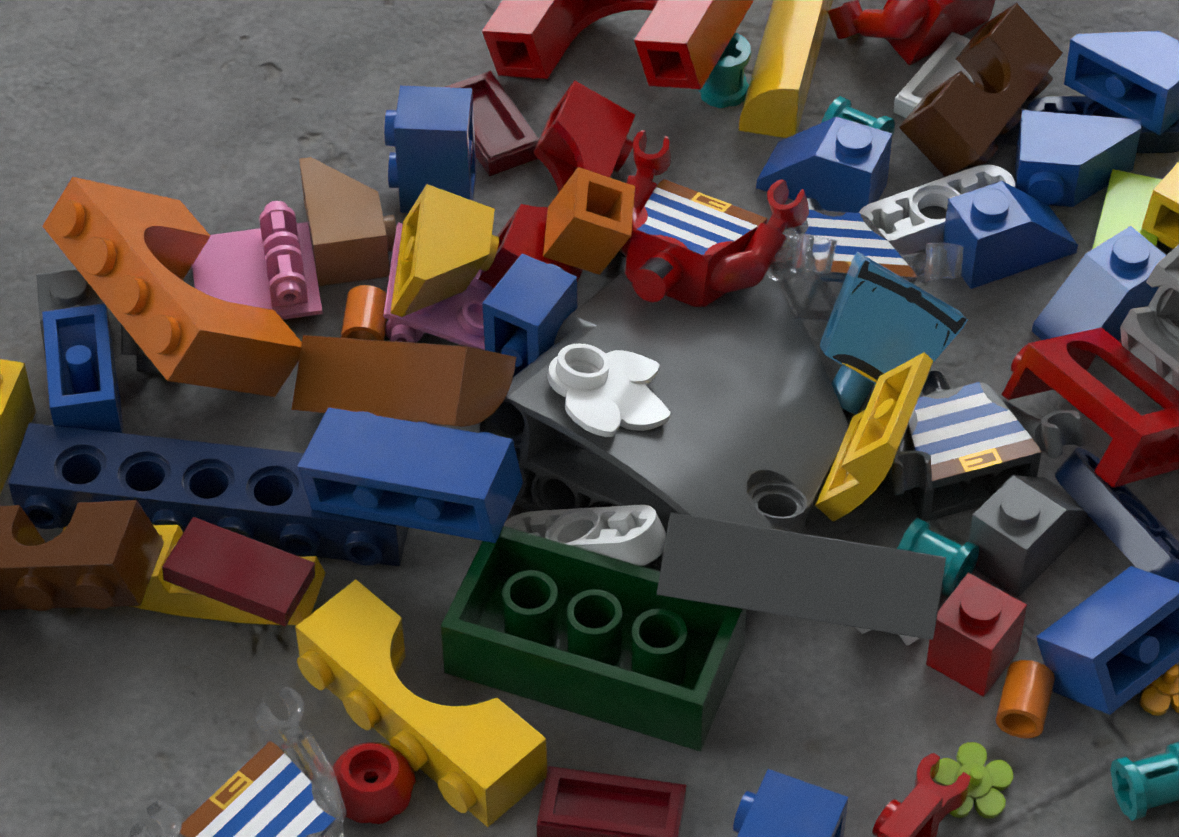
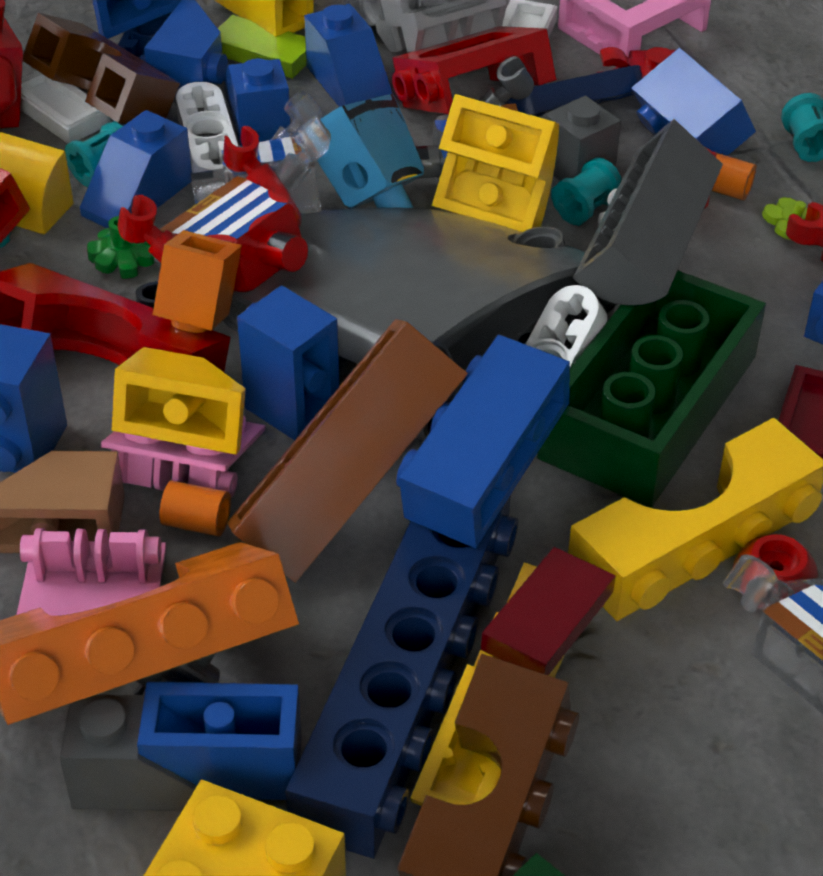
camera: 80 degrees left, 5 degrees down
white plate [547,343,671,437] -> none
none -> green plant [87,216,155,279]

